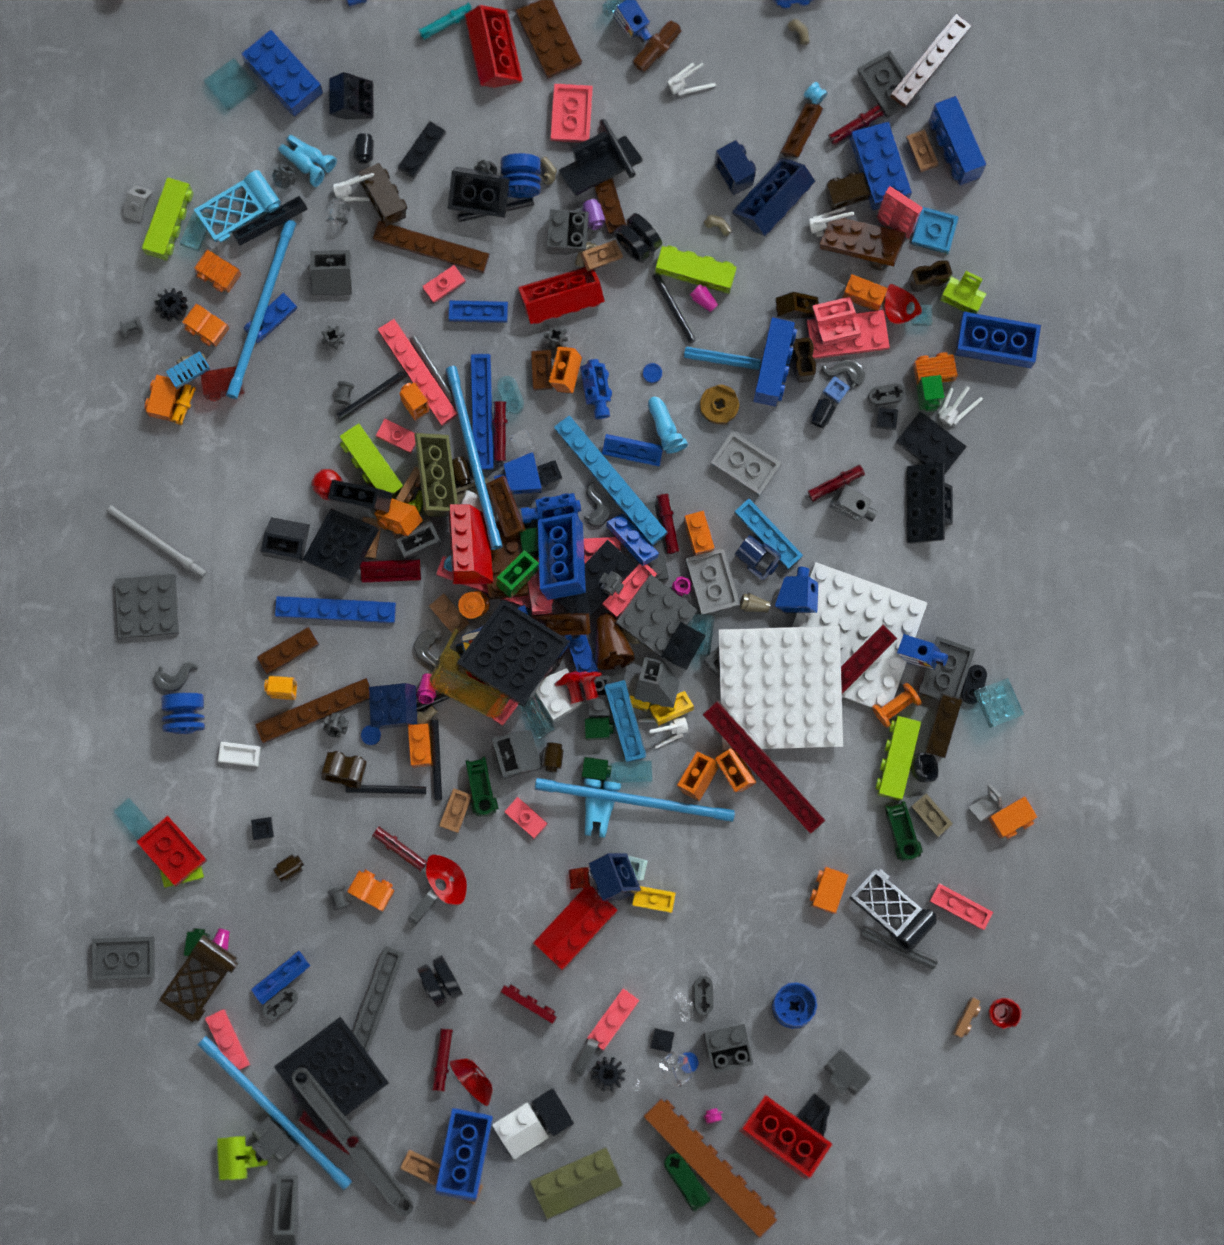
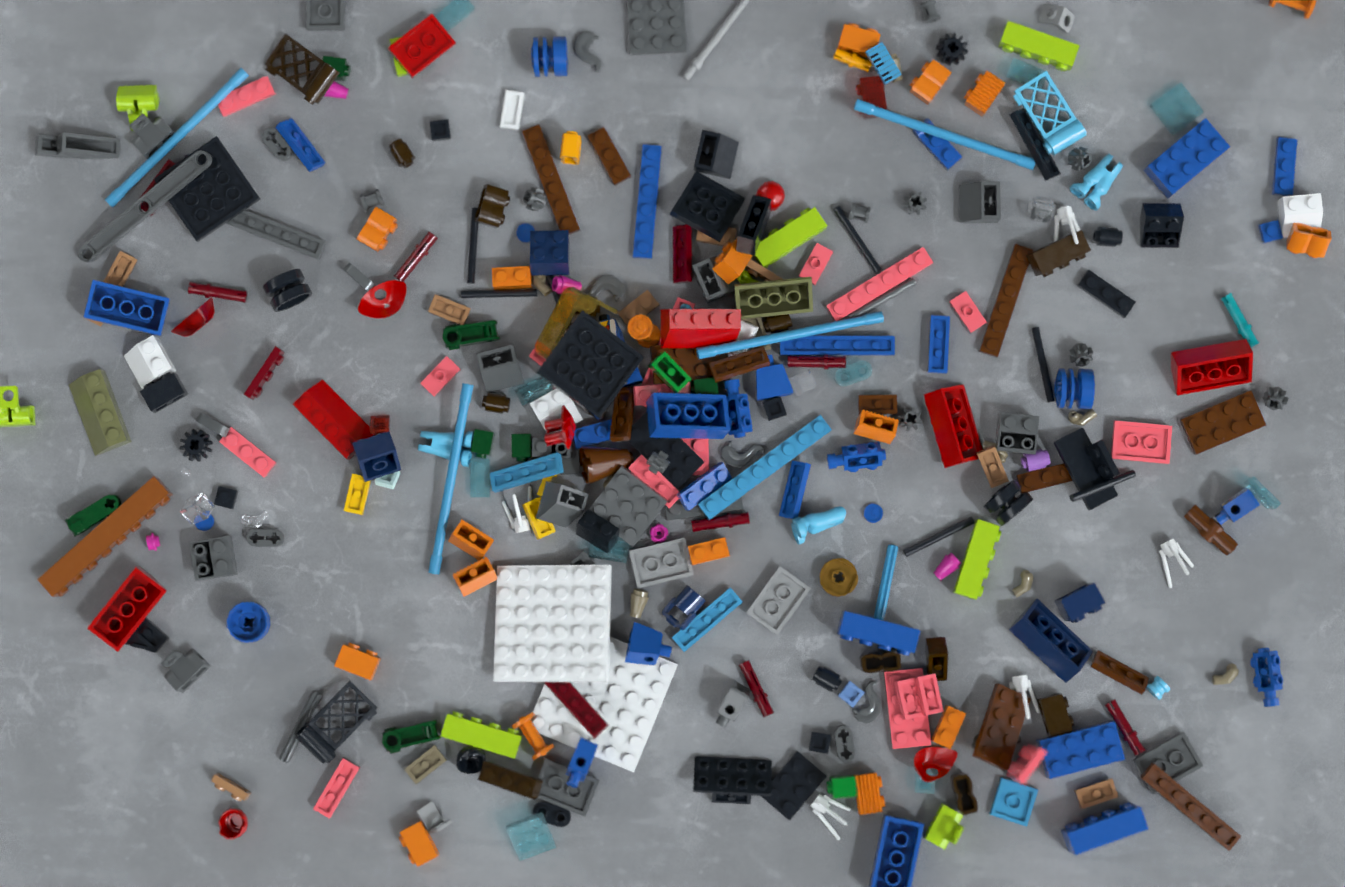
camera: 95 degrees right, 5 degrees up
orange brick [399,383,430,420] -> none
black slope [448,166,510,218] -> none
dark red plate [702,700,826,834] -> none

